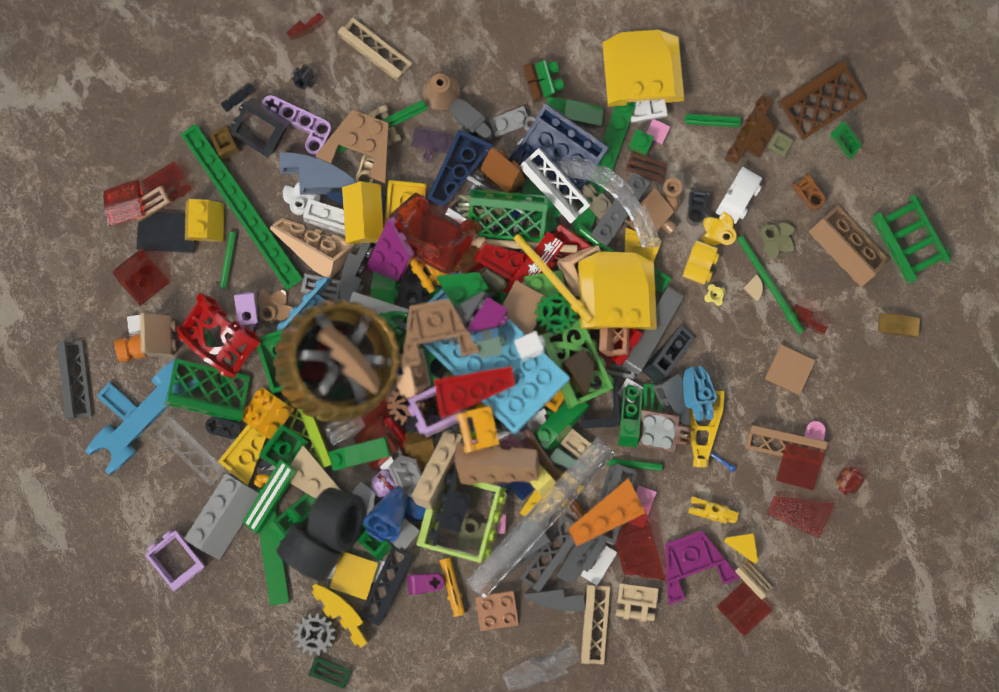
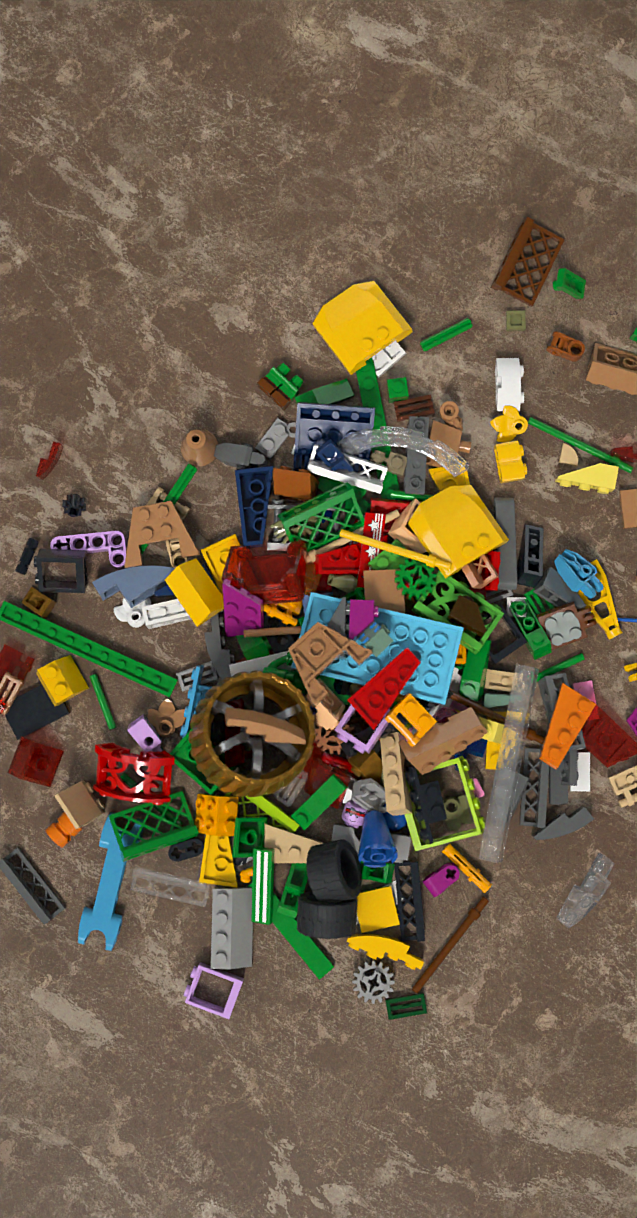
camera: 25 degrees left, 0 degrees up
dark azure tile [97,382,137,421] -> none
white tile [127,315,141,336] -> none
light nougat wedge [270,218,355,279] -> none
green tile [328,380,355,400] -> none
tan fence [338,18,412,82] -> none
clear purple plate [411,127,452,163] -> none
green wing [436,273,489,308] -> none
nougat hinge [475,590,519,631] -> none
white brick [514,331,546,362] -> none
tan fence [581,585,610,664] -> none
bright pink tile [647,119,670,145] -> none
green tile [654,268,672,295] -> none
black piece [686,187,710,226] -> none
light yellow plate [704,284,726,306] -> none
reddish brown bracket [725,96,778,164] -> none
olive plate [761,223,795,259] -> none
none -> medium nougat bar [243,626,301,638]
none -> dark blue slope [315,439,354,472]
none -> reddish brown bar [412,896,489,994]
none -> light yellow slope [555,463,619,494]

